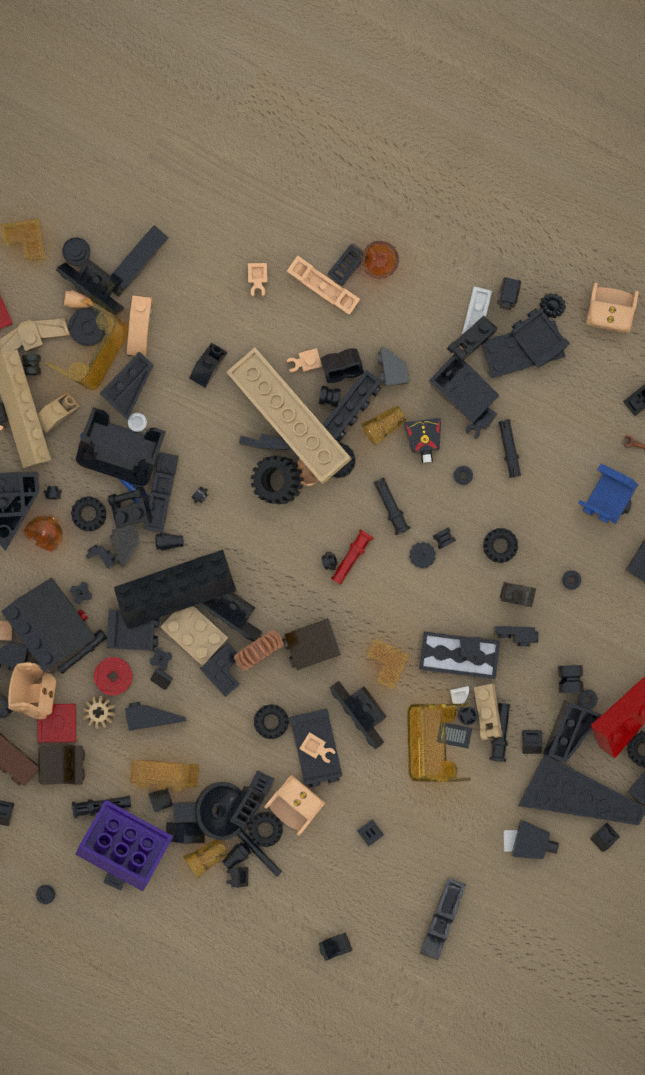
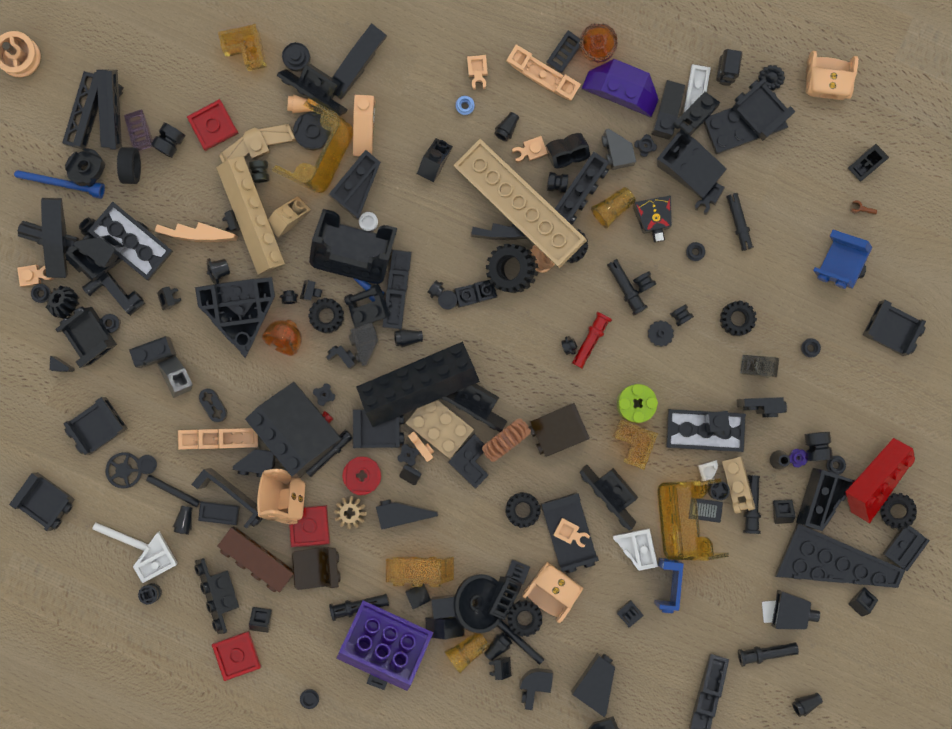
camera: 10 degrees left, 0 degrees up
none -> black tile [300,280,323,301]
none -> light nougat plate [408,431,434,462]
none -> black plate [438,290,457,310]
none -> black slope [454,279,497,308]
none -> light blue plate [456,96,475,115]
none -> black cone [494,112,519,141]
none -> black brick [519,668,553,710]
none -> black slope [571,653,615,717]
none -> dark purple wedge [582,59,659,117]
none -> white wing [613,528,658,571]
none -> lime brick [617,384,658,423]
none -> black wheel [633,271,657,293]
none -> black plate [634,134,657,157]
none -> black slope [651,80,685,140]
none -> blue panel [654,558,684,613]
none -> black pin [738,642,799,667]
none -> black cone [770,450,790,470]
none -> dark purple plate [789,449,808,468]
none -> black cone [792,693,823,717]

